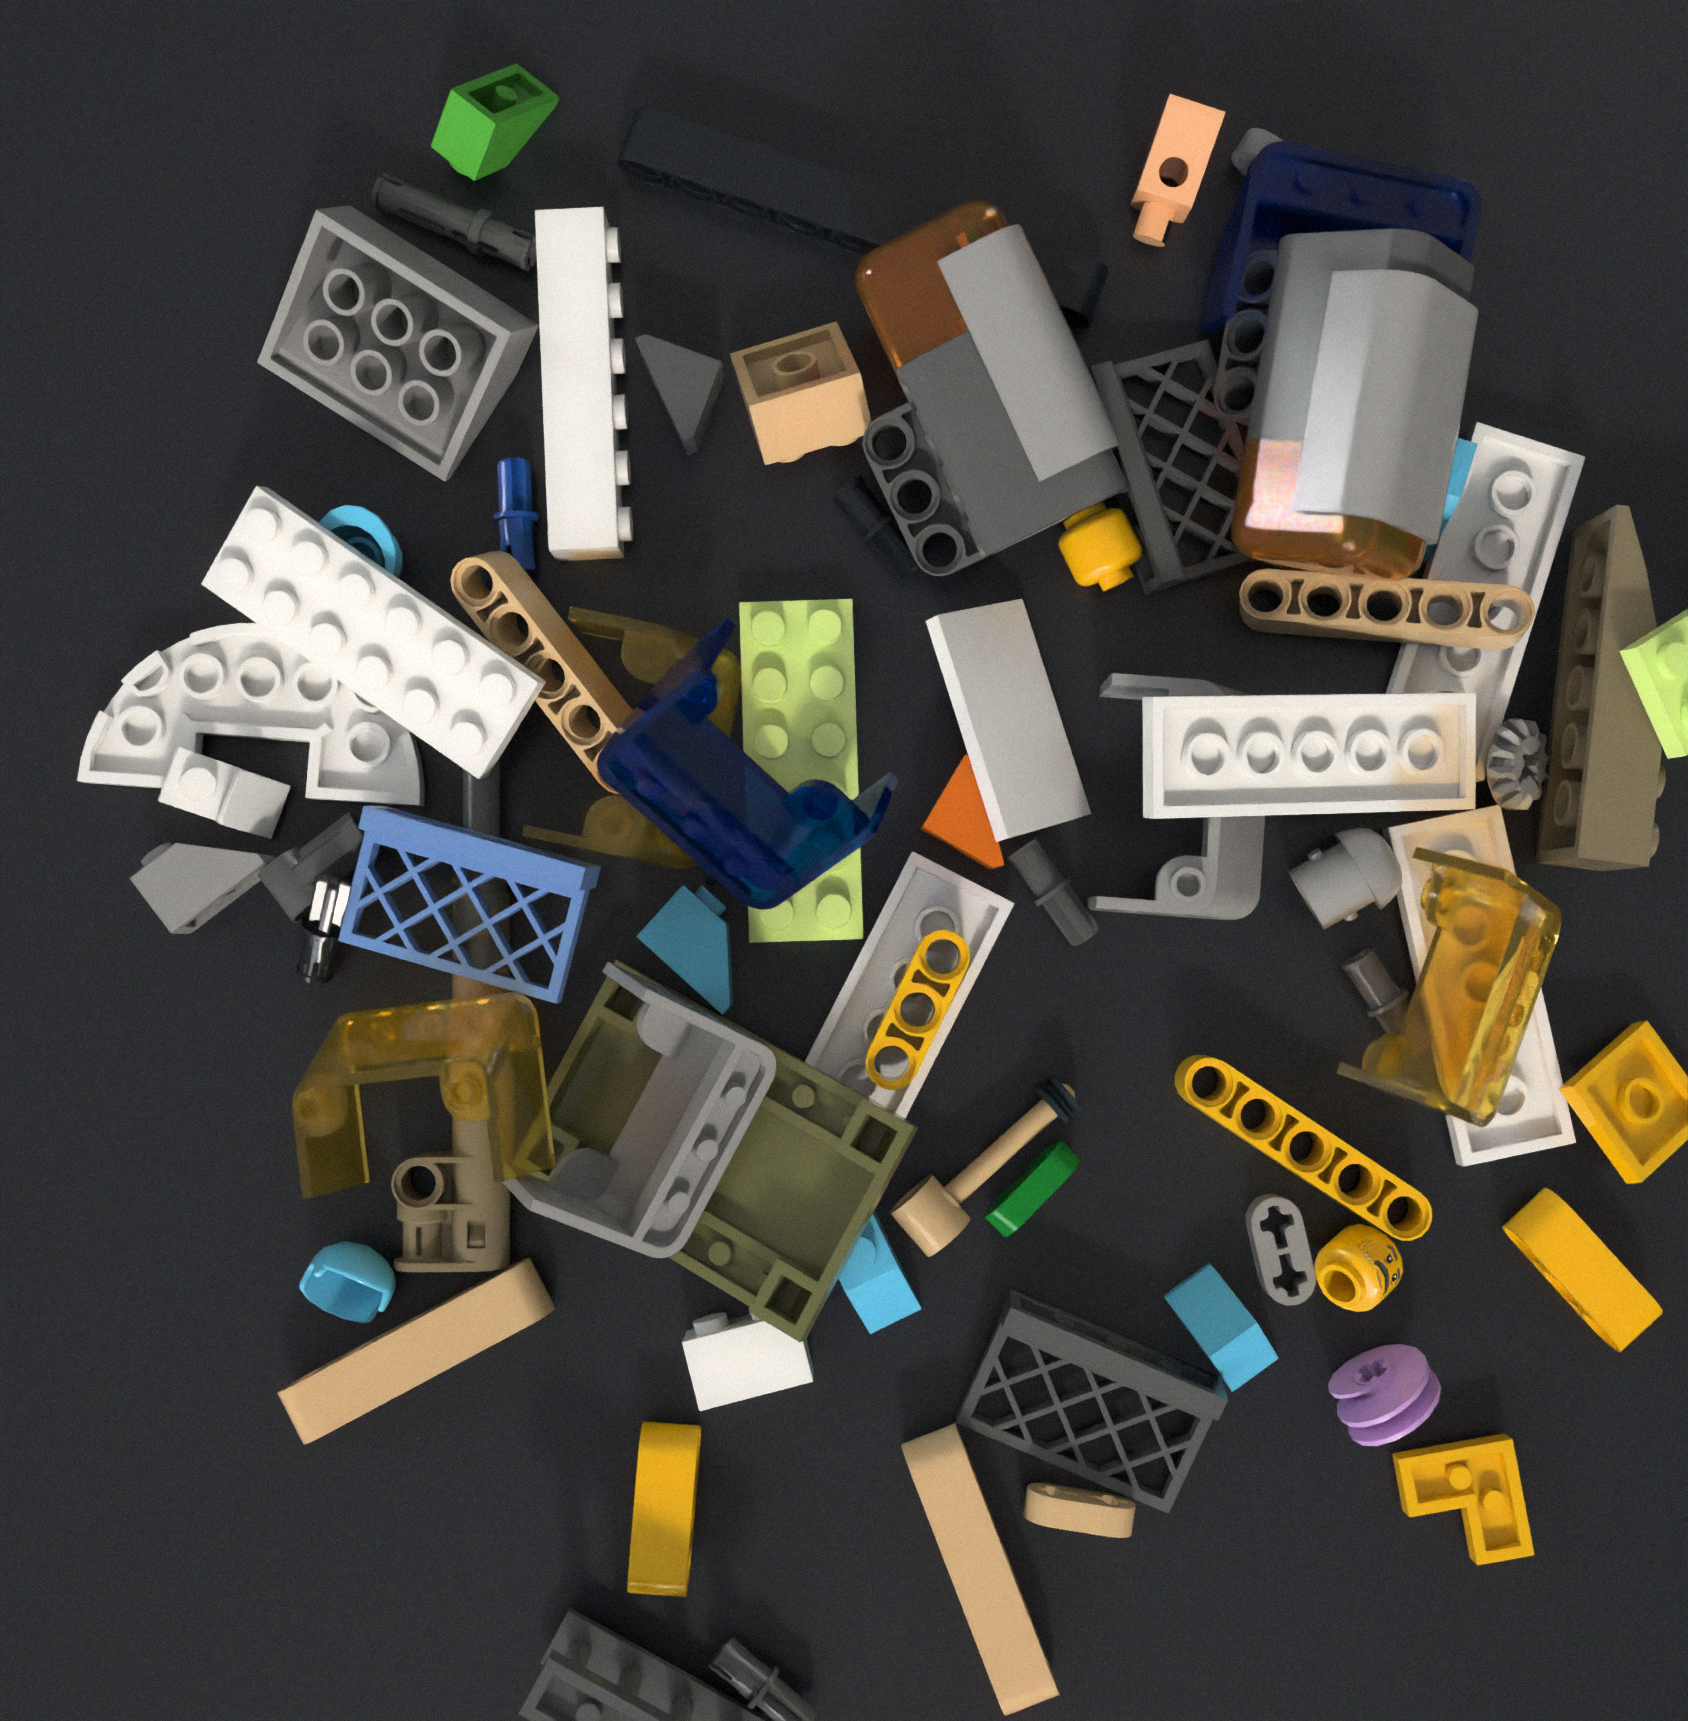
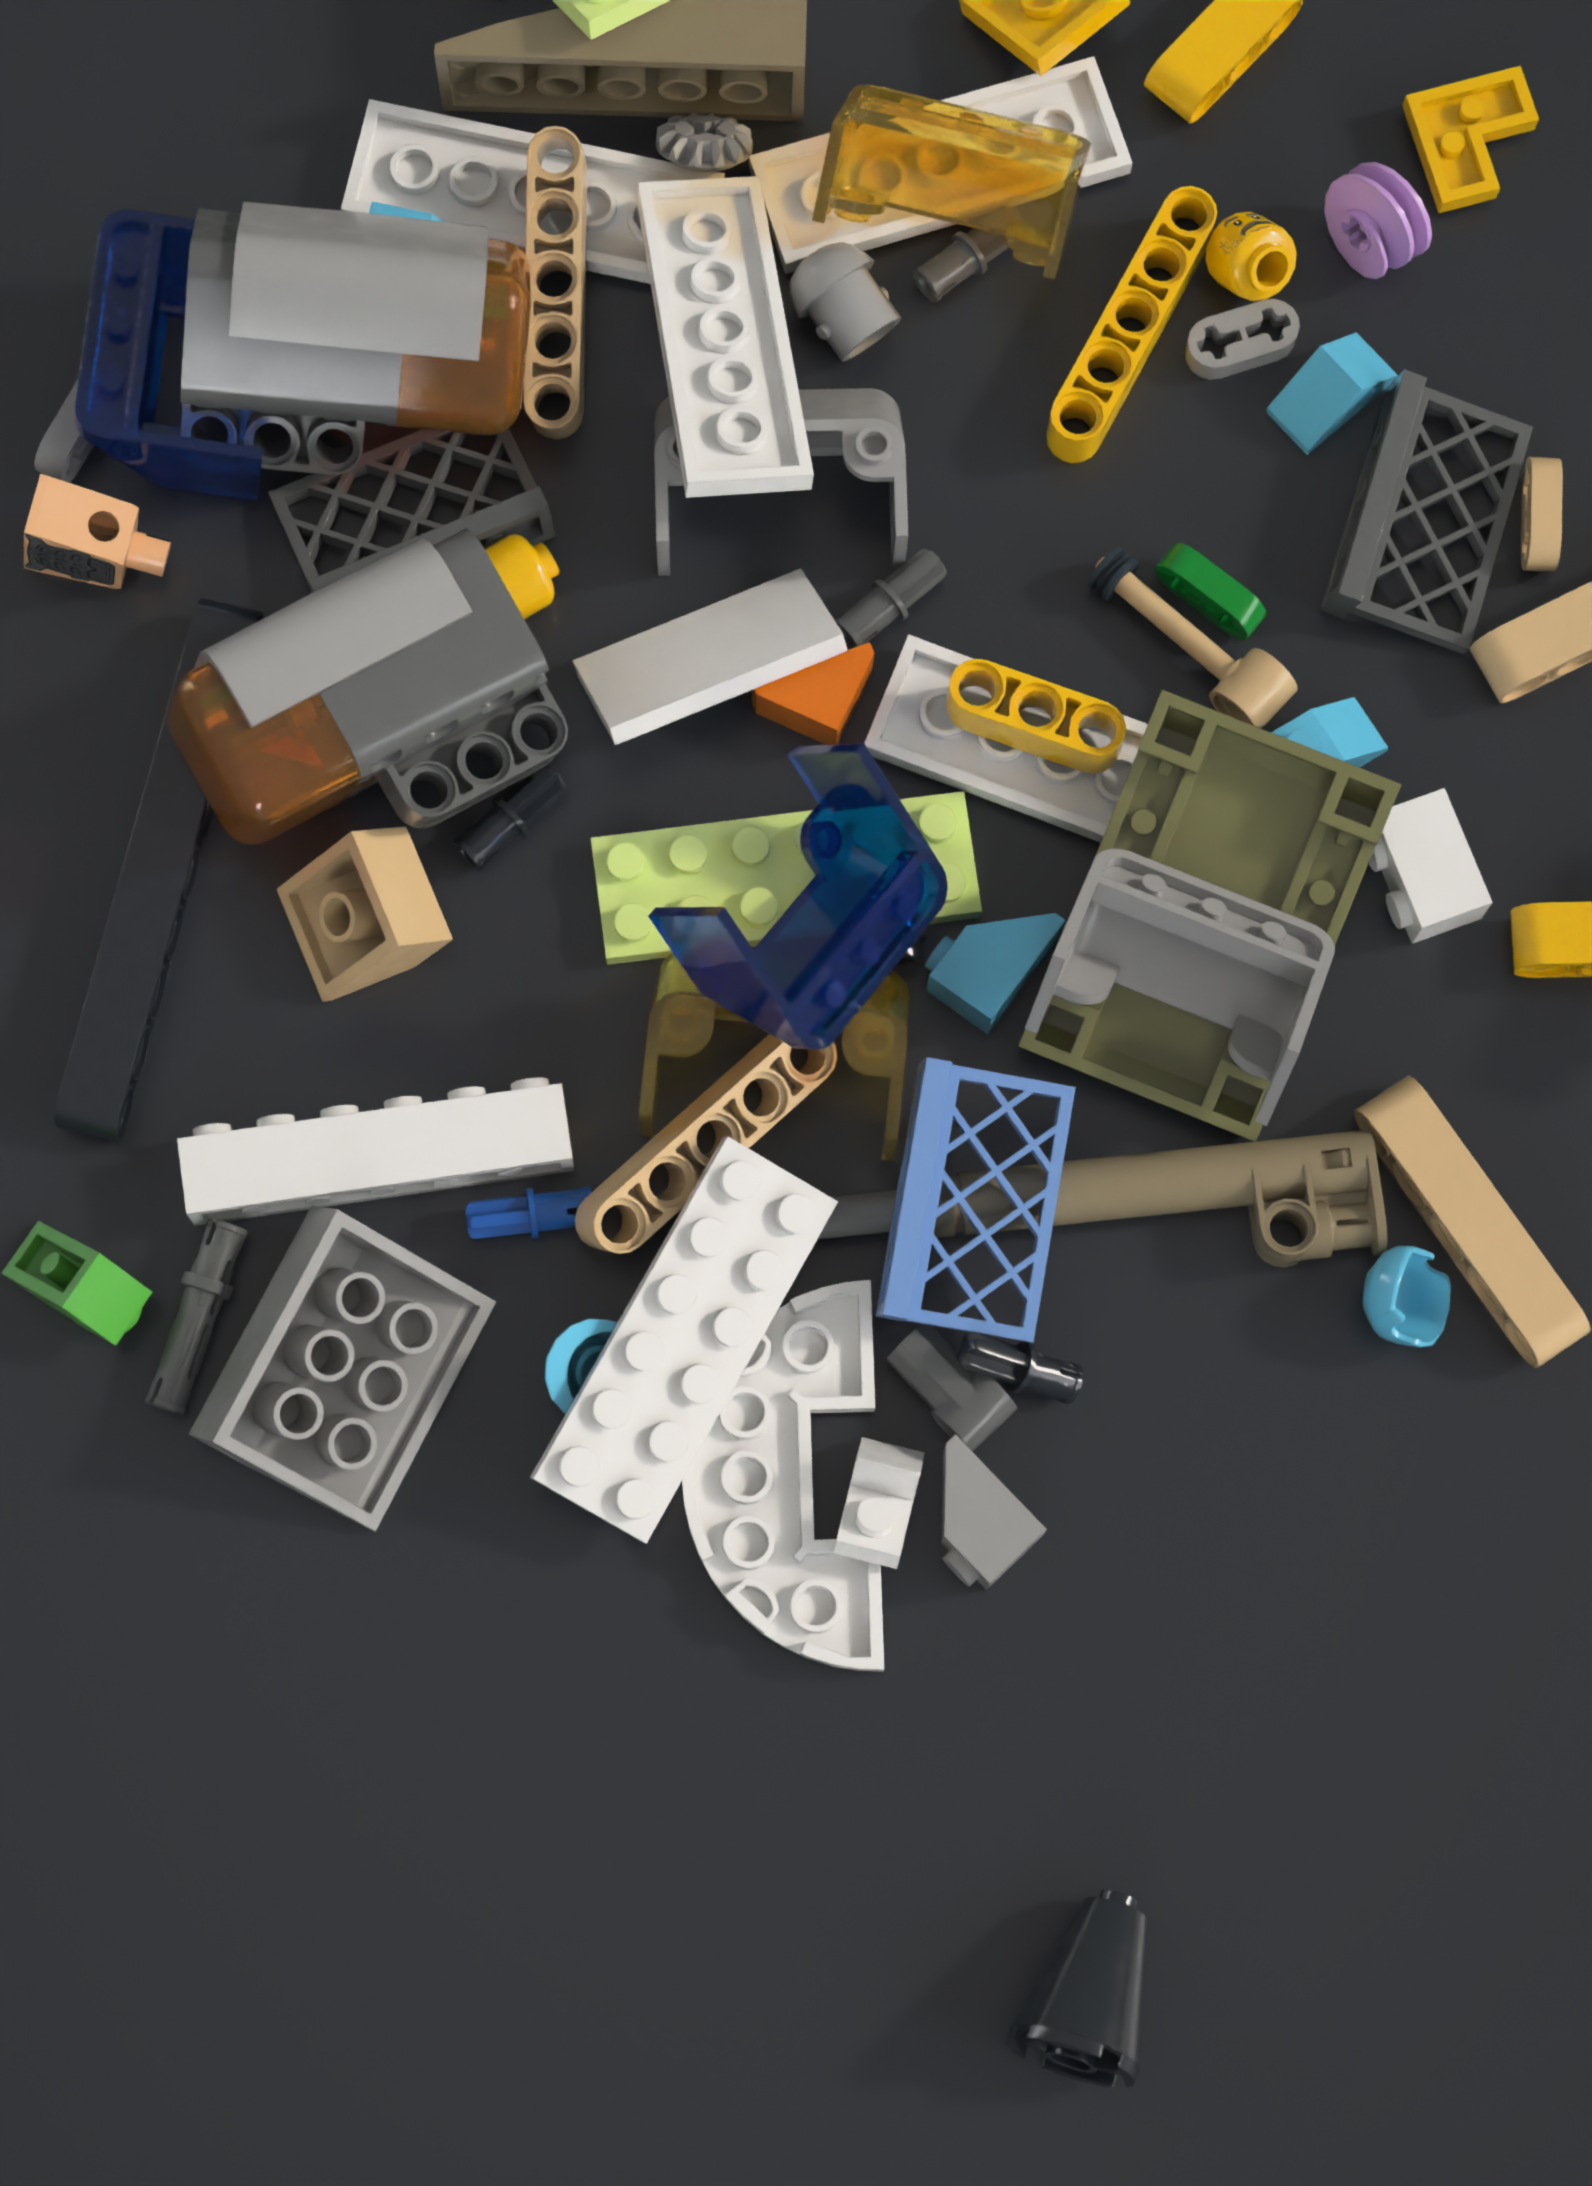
camera: 100 degrees left, 10 degrees down
clear yellow windscreen [292,992,556,1198] -> none
dark grey slope [635,334,725,456] -> none

